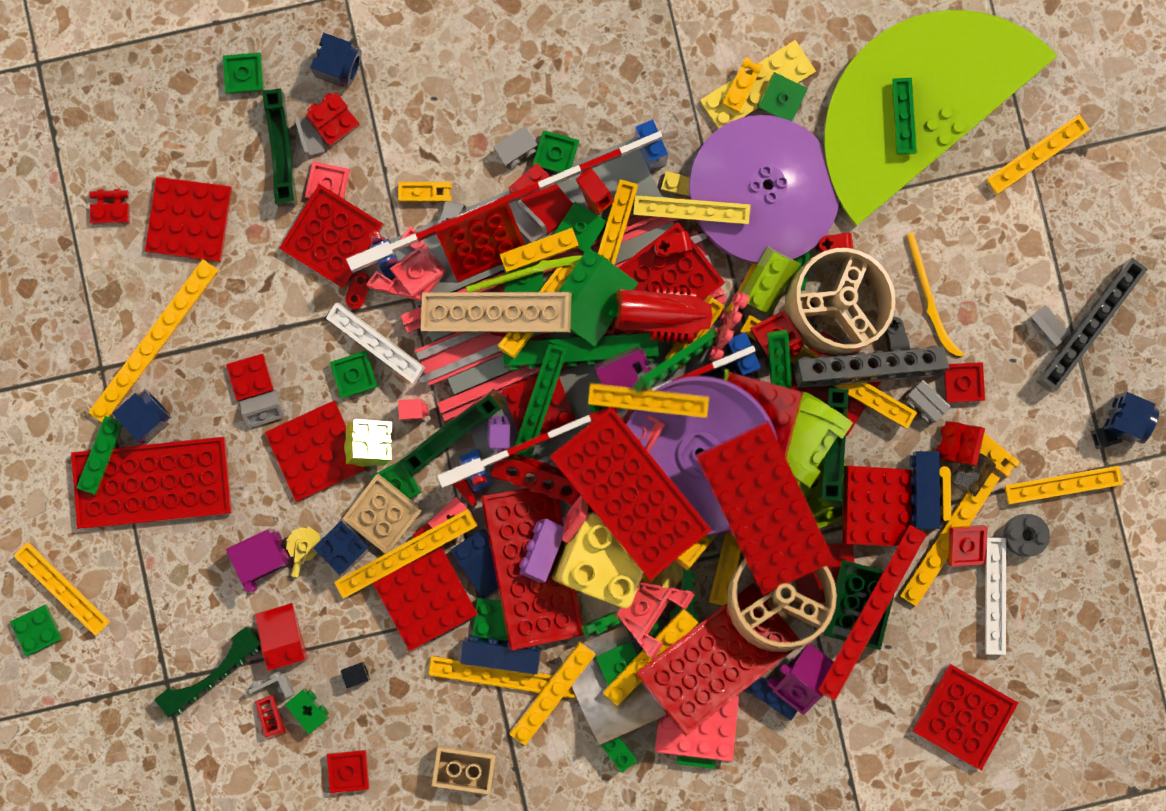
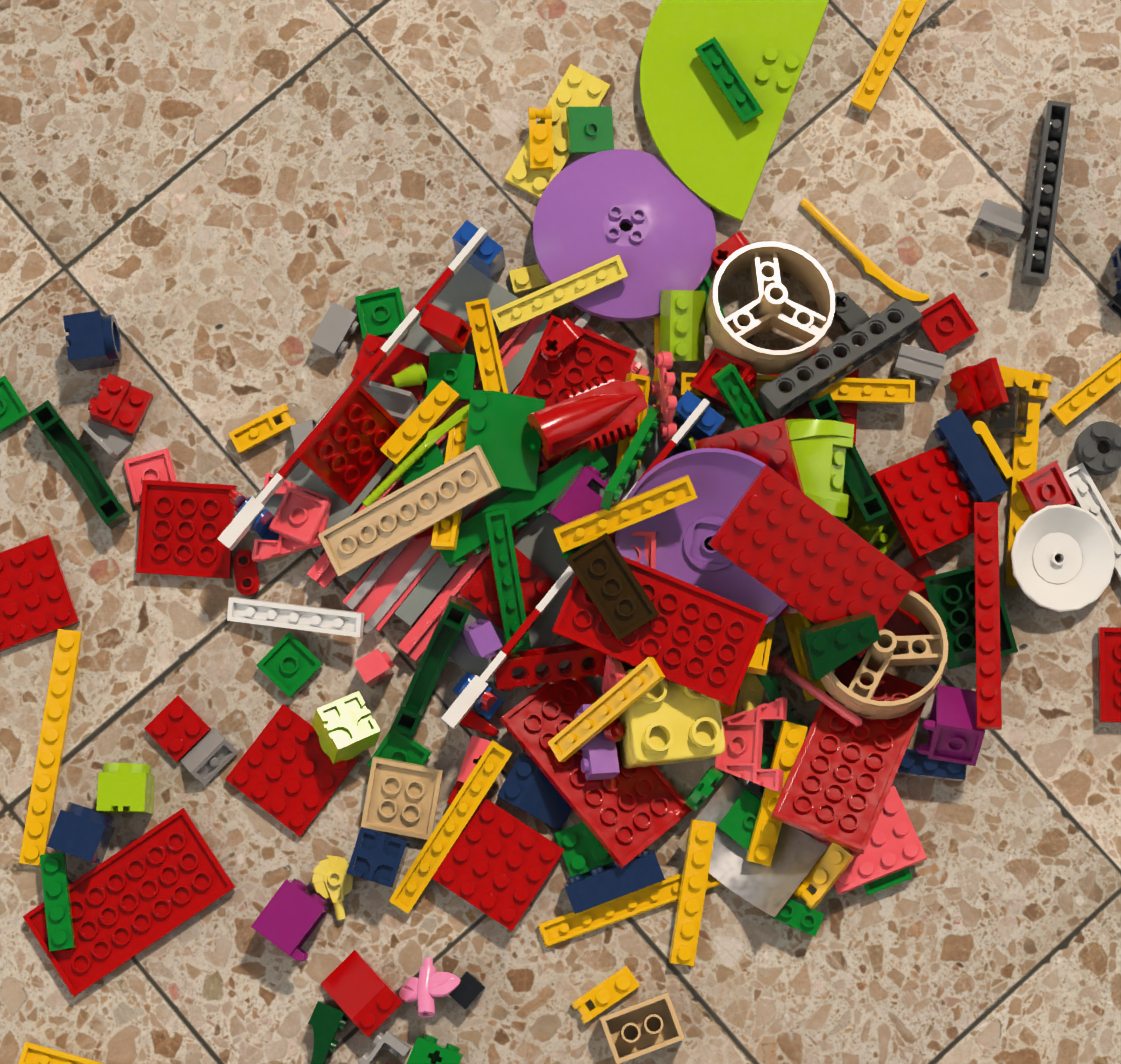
camera: 25 degrees left, 5 degrees down
none -> lime piece [96,763,155,814]
none -> lime cone [391,363,428,388]
none -> bright pink plant [399,958,461,1018]
none -> yellow plate [548,657,665,762]
none -> dark brown plate [565,533,660,641]
none -> yellow plate [571,966,640,1024]
none -> red plate [604,718,625,742]
none -> coral piece [768,654,863,727]
none -> yellow plate [793,843,854,910]
none -> dark green wedge [798,611,880,681]
none -> white dish [1011,504,1115,612]

